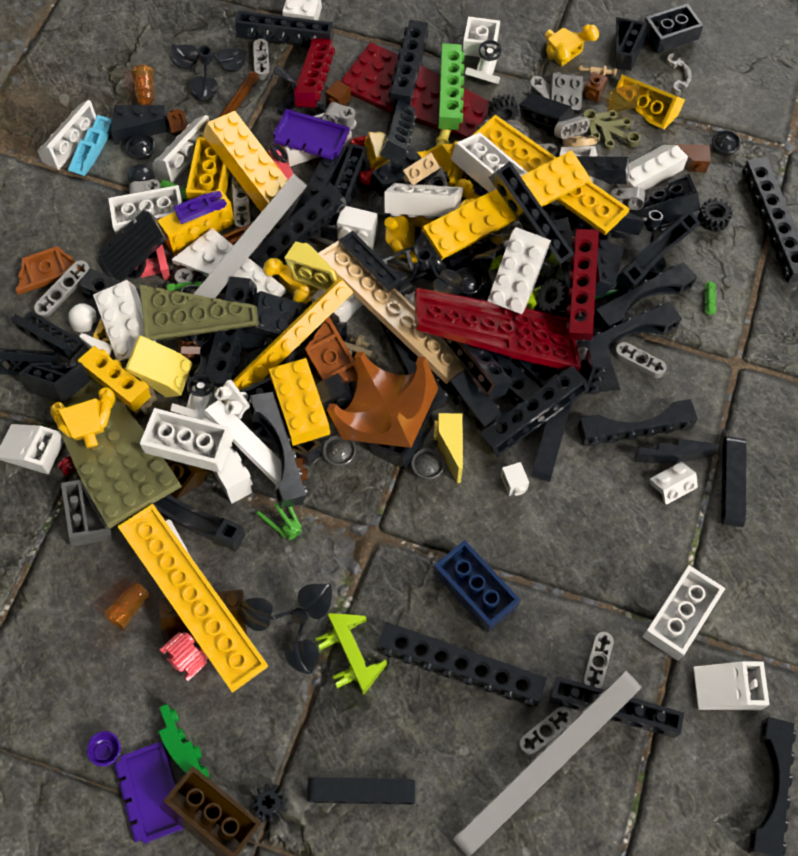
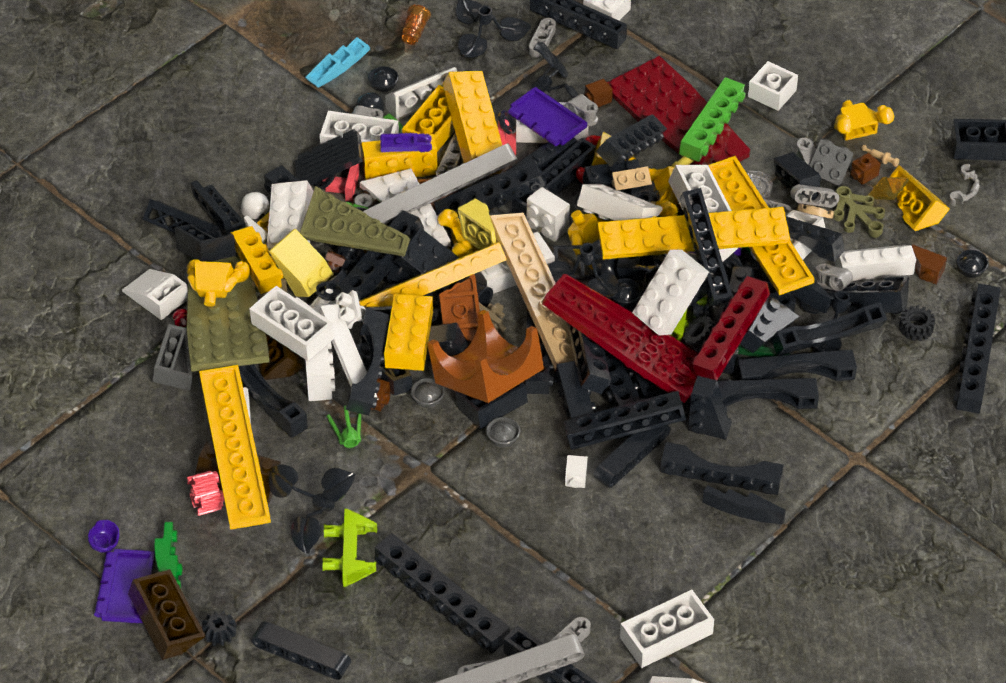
camera: 25 degrees right, 15 degrees down
dark orange wing [16,246,85,295] -> none
light grey beam [34,260,90,318] -> none
white slope [38,100,96,170] -> none
clear orange plant [102,582,149,631] -> none
black wedge [111,105,168,145] -> none
reddish brown bracket [167,109,187,135] -> none
reddish brown axle [218,71,258,118] -> none
dark red brick [294,38,335,108] -> none
black fence [339,230,402,294] -> none
black brick [388,20,429,106] -> none
dark blue brick [433,540,521,633] -> none
light yellow slope [434,413,463,483] -> none
white piece [465,40,502,84] -> none
black tyre [487,94,519,123] -> none
light grey beam [615,342,666,378] -> none
black wedge [616,17,647,71] -> none
white bracket [650,462,698,504] -> none
bright green axle [704,281,716,315] -> none
black beam [721,436,746,527] -> none

